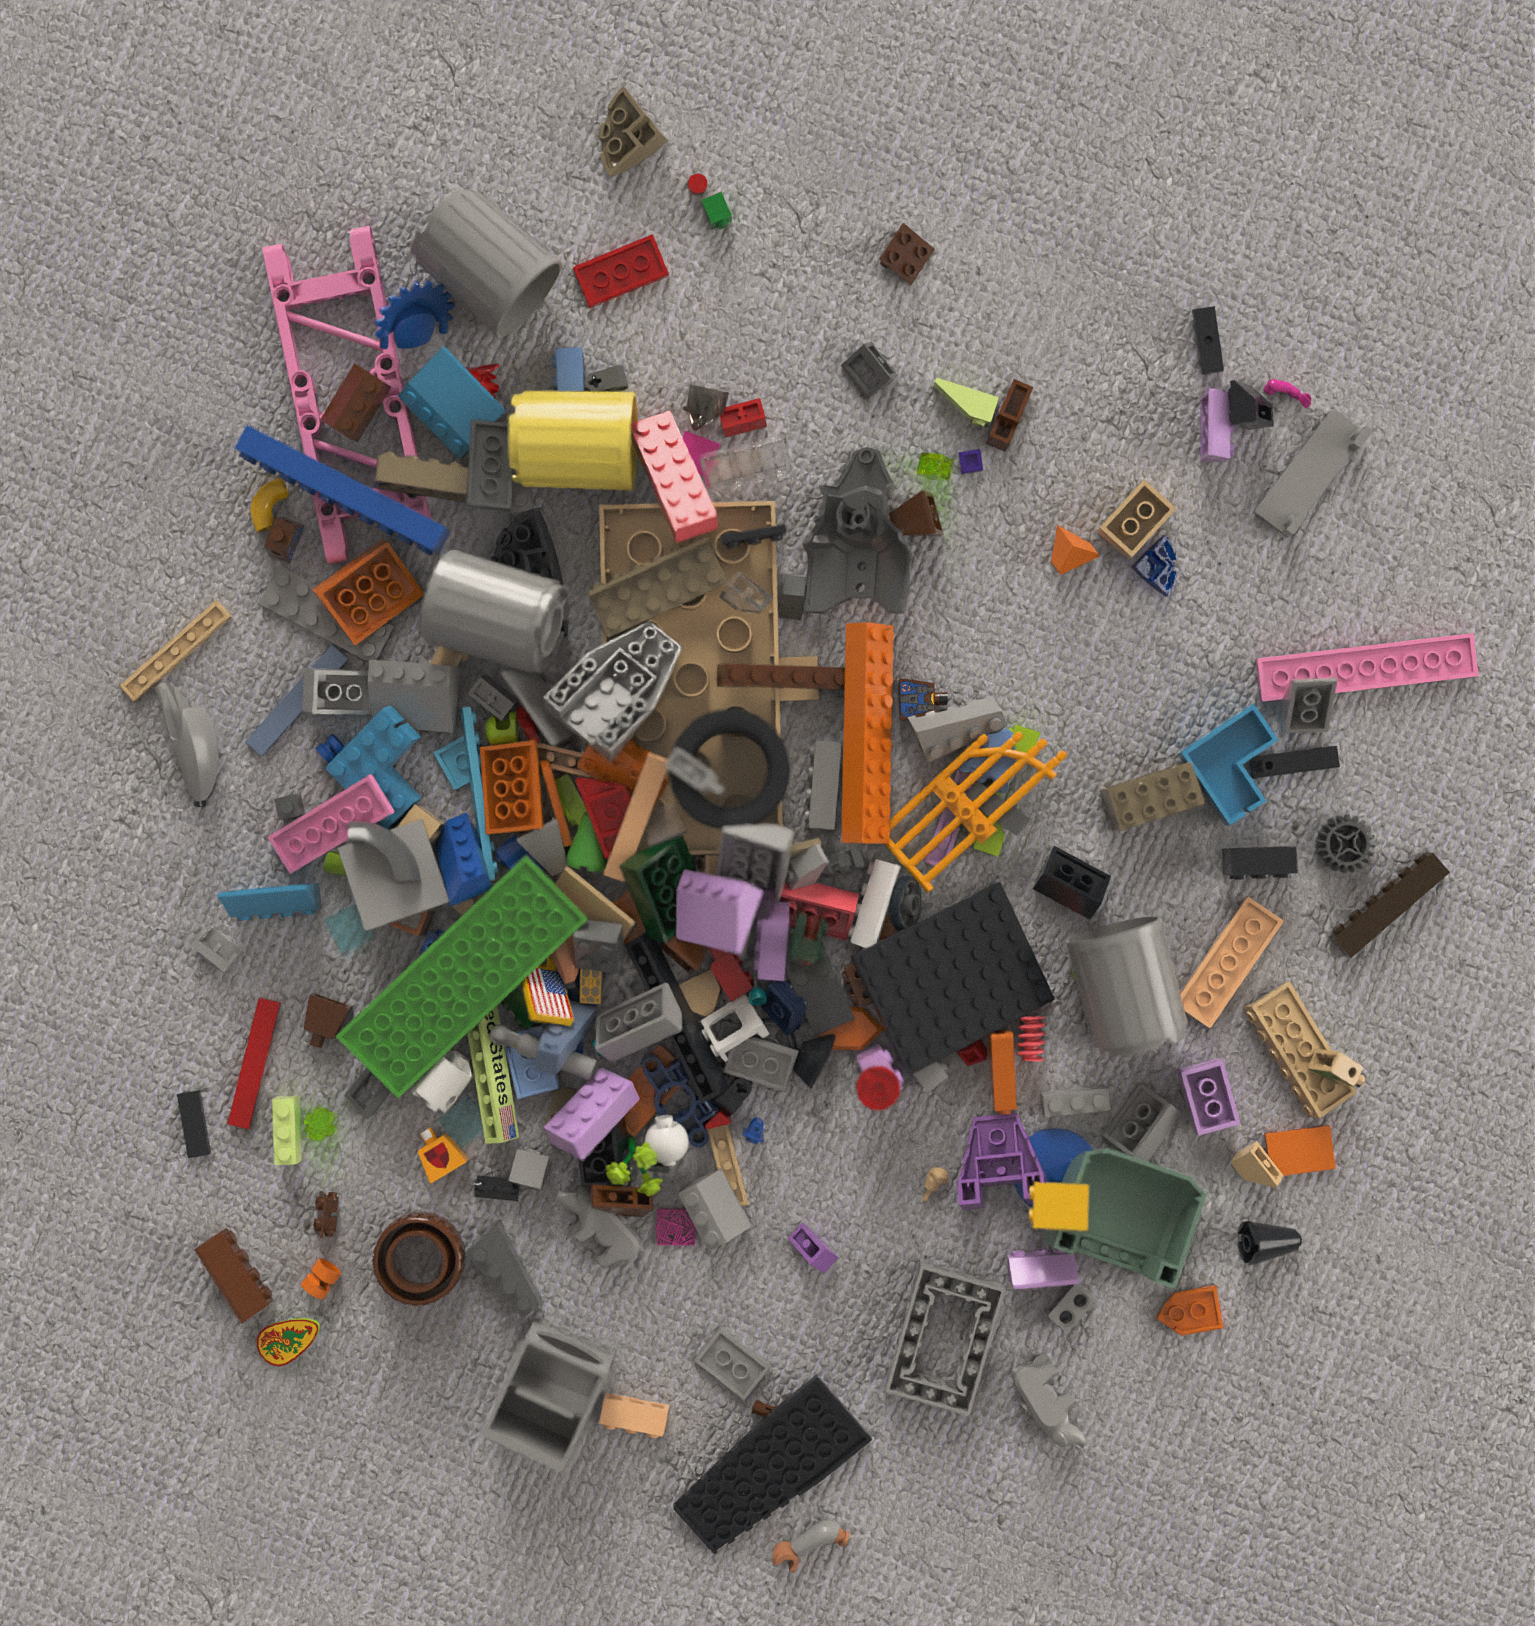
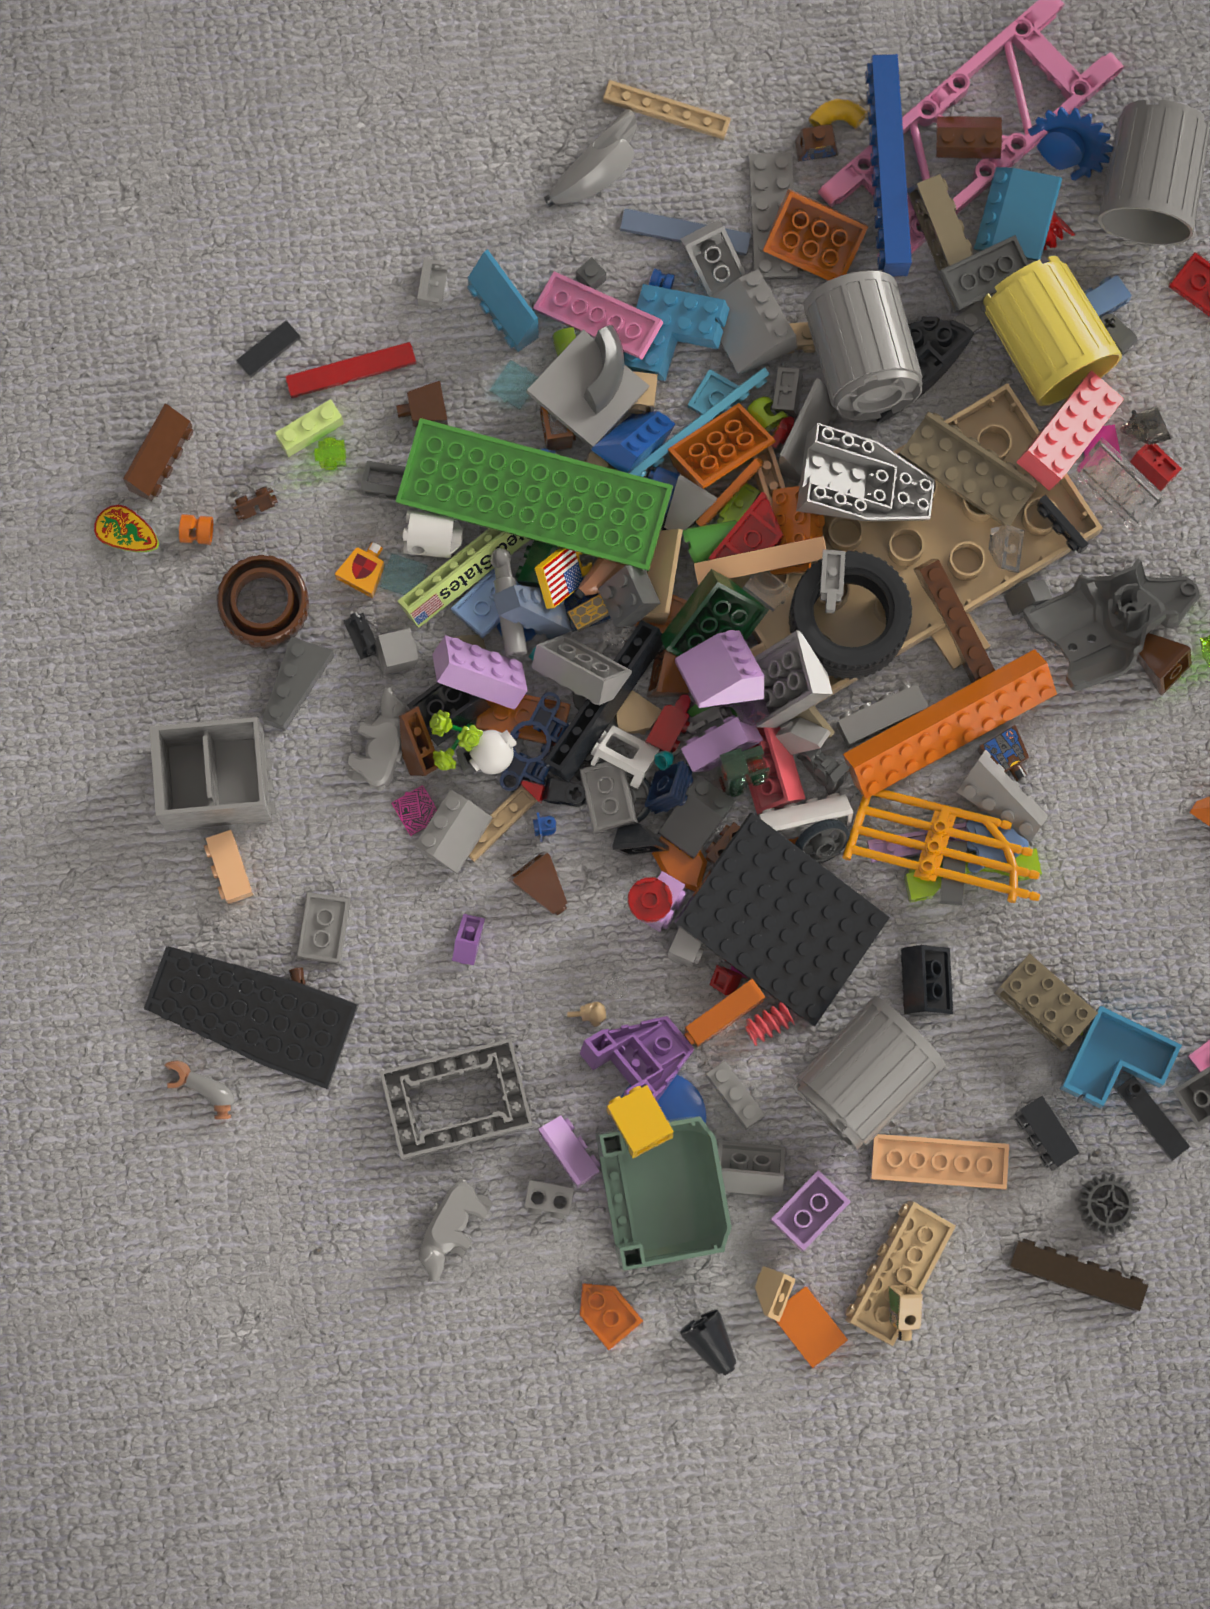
camera: 60 degrees right, 10 degrees down
none -> reddish brown slope [507,852,567,915]

